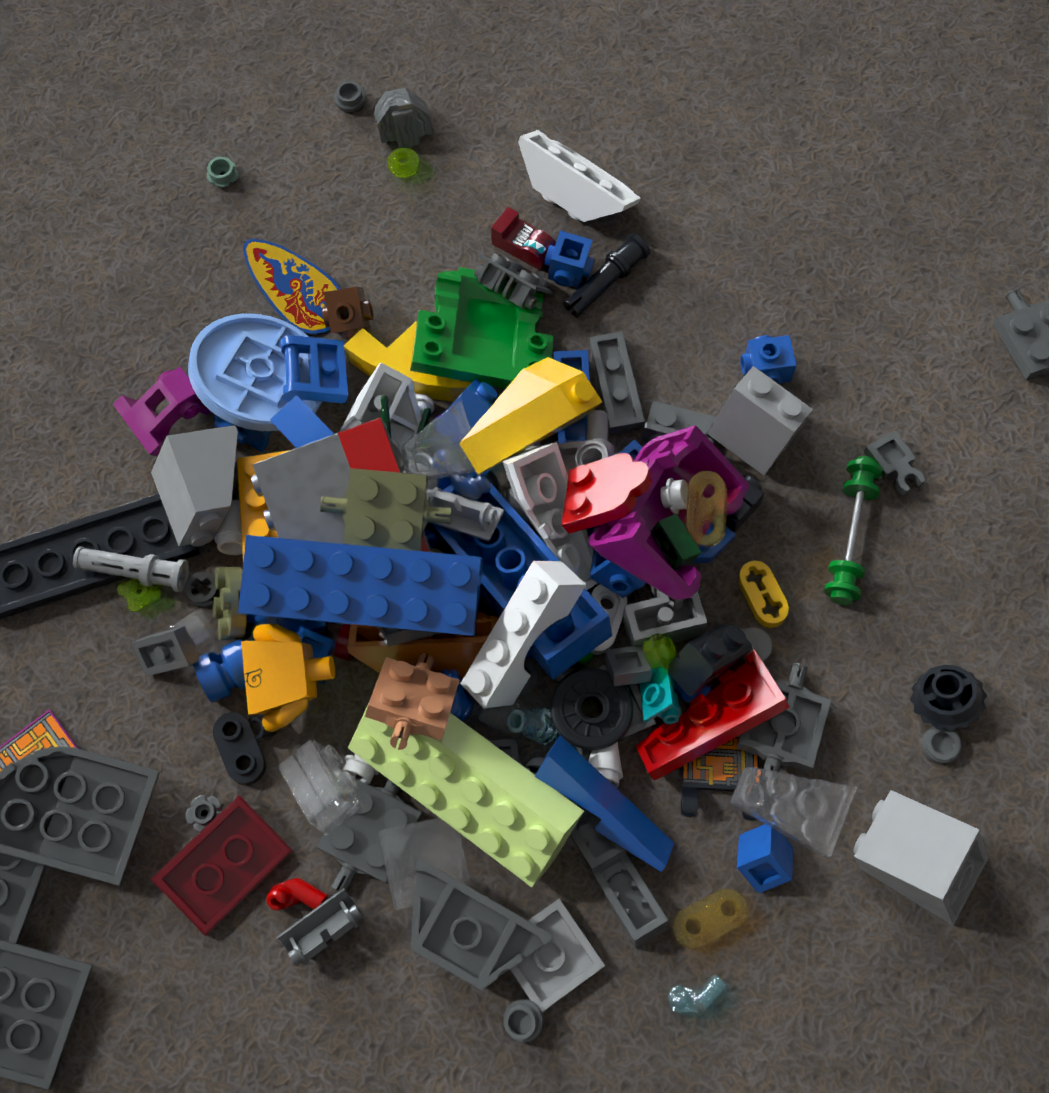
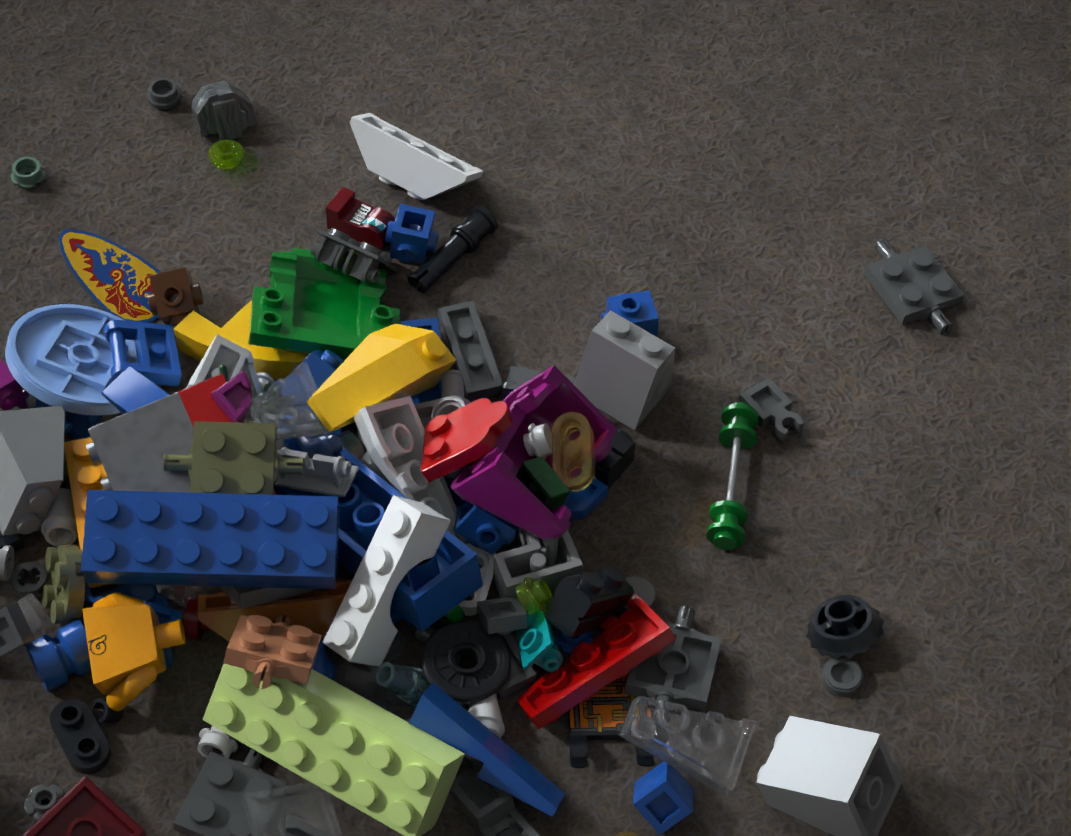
camera: 10 degrees left, 15 degrees down
clear brick [279,739,361,834] -> none
yellow beam [738,561,789,628] -> none
none -> magenta tile [211,370,252,423]

